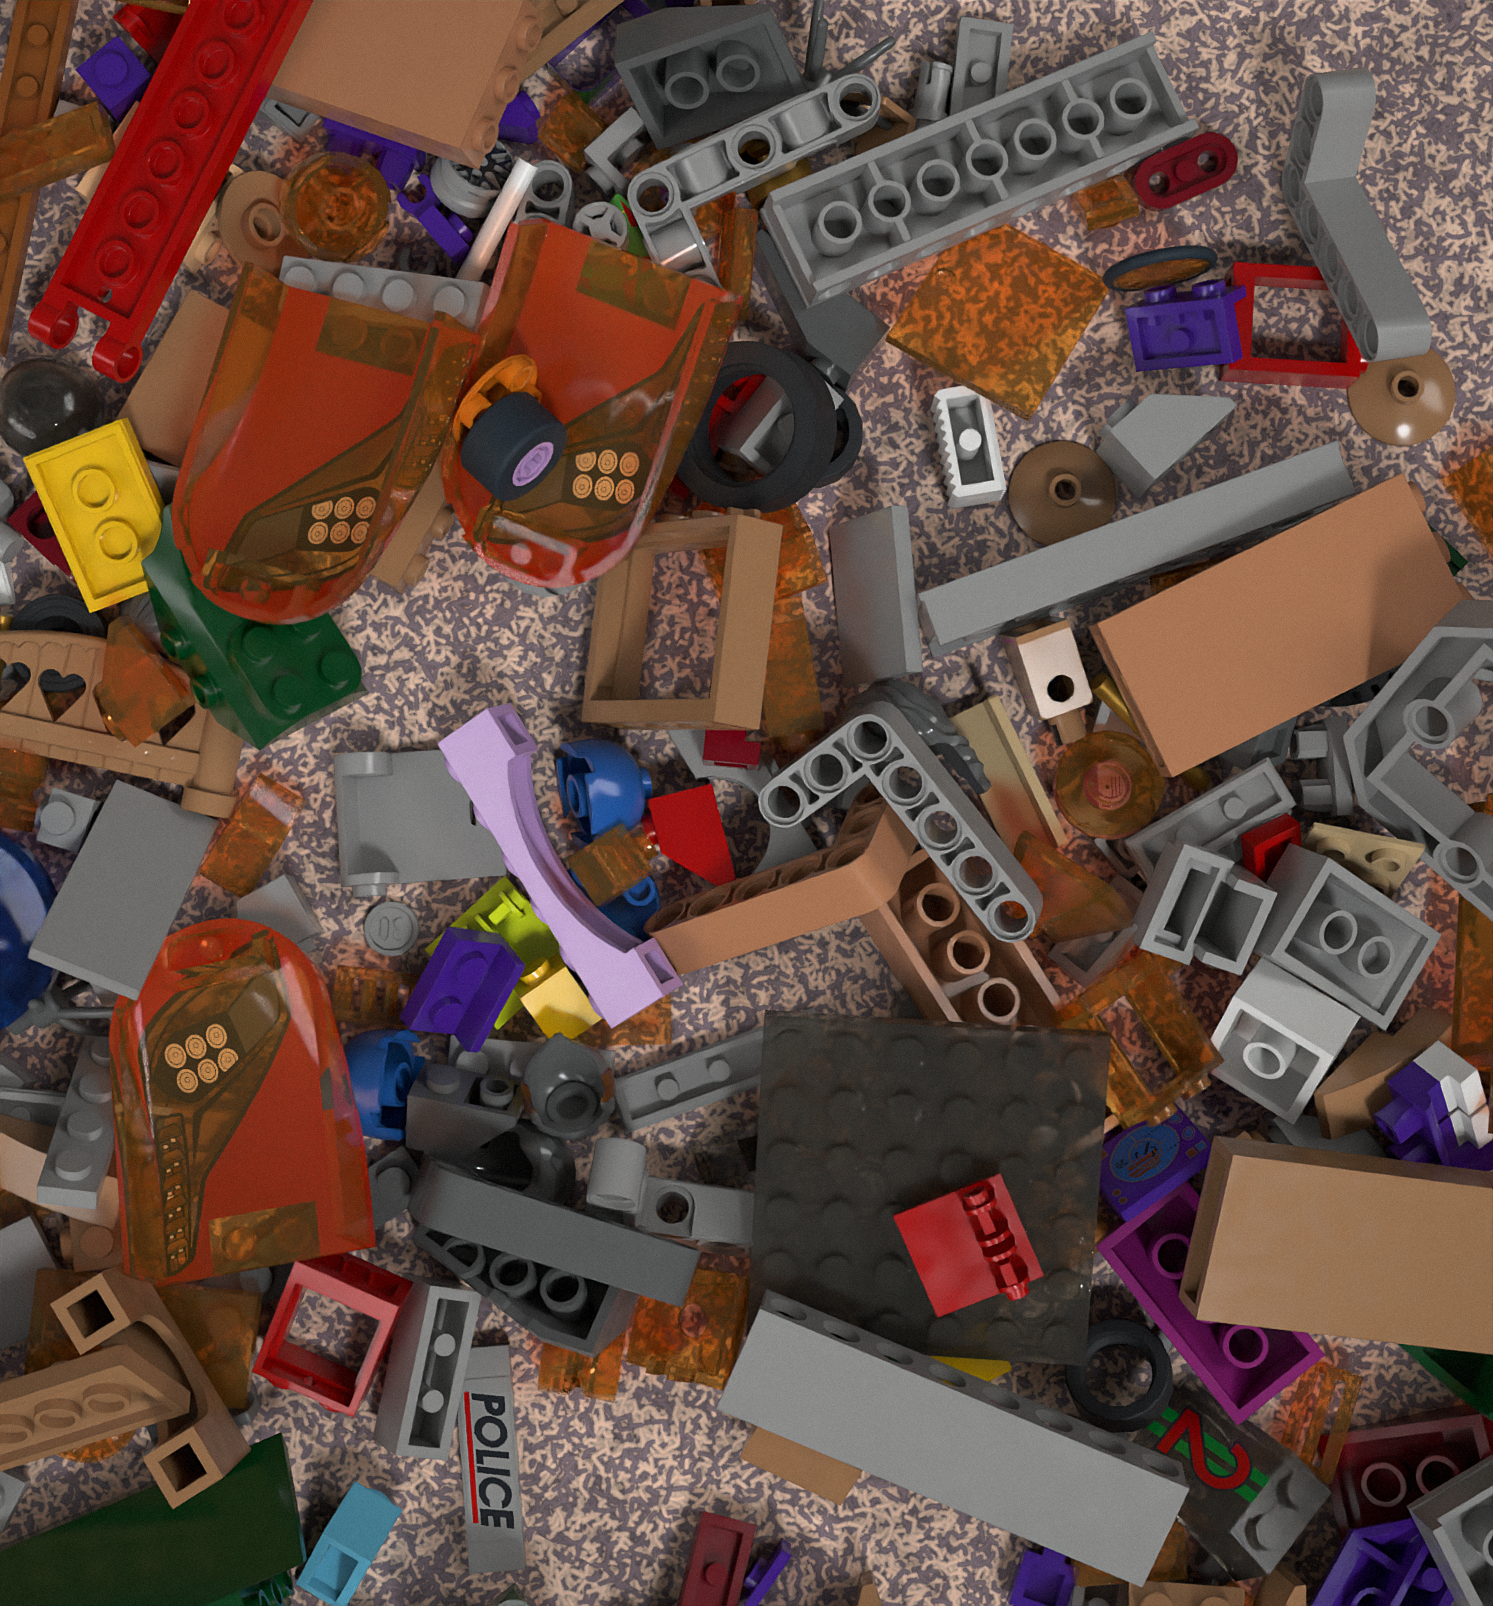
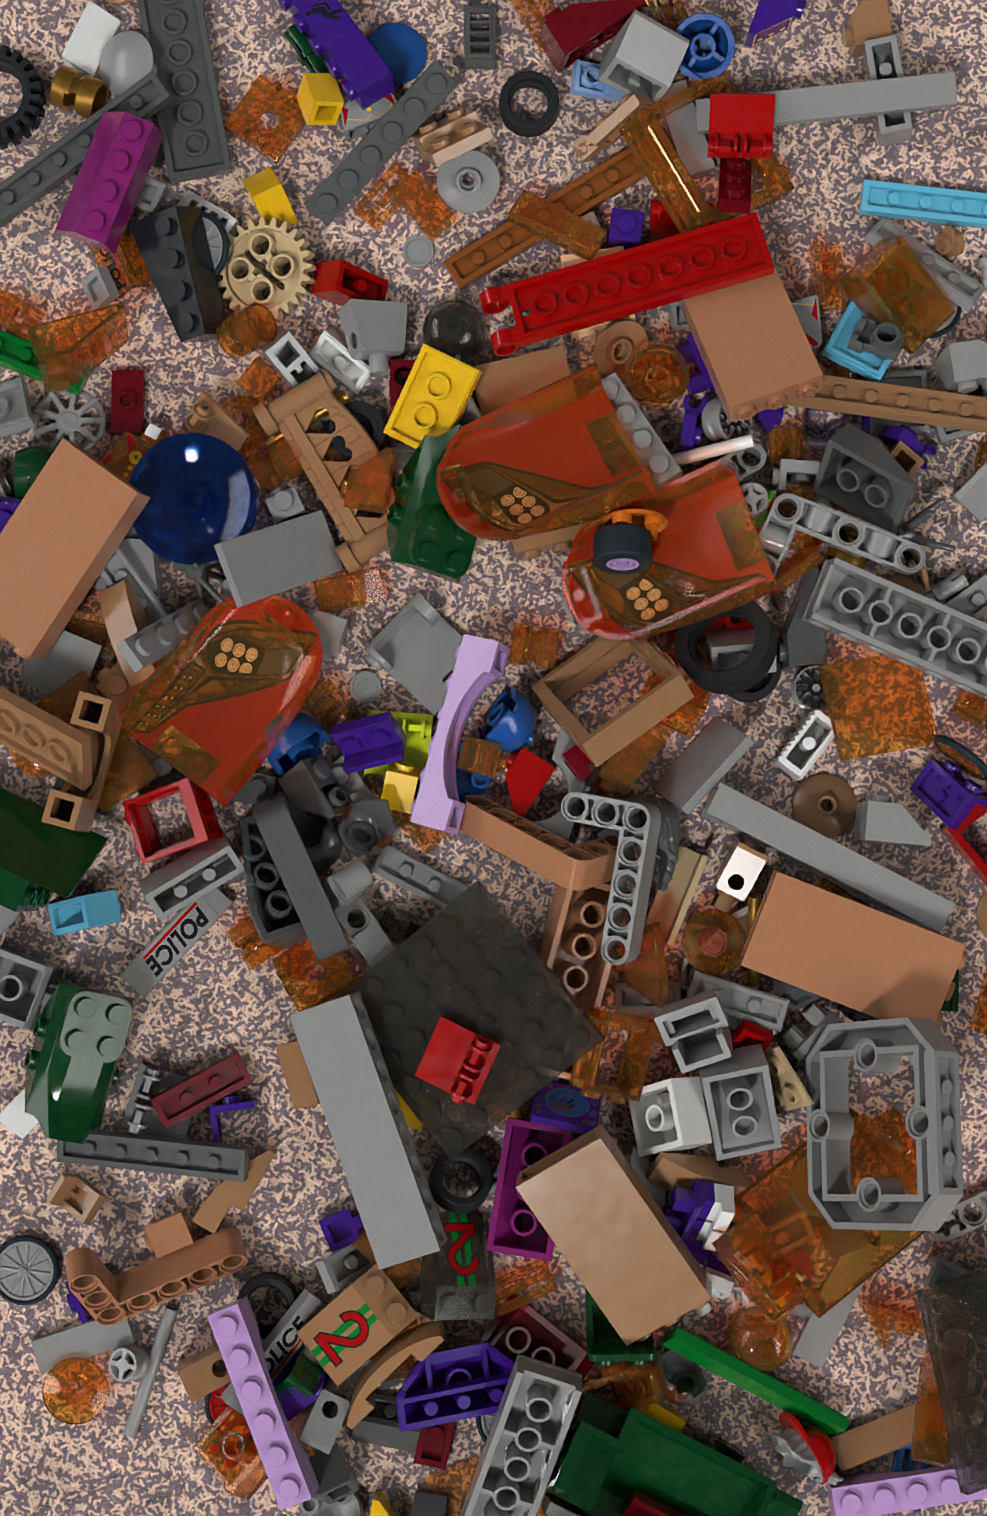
camera: 45 degrees right, 0 degrees up
none -> clear orange wheel [509,622,559,670]
none -> light grey wheel [790,665,839,712]

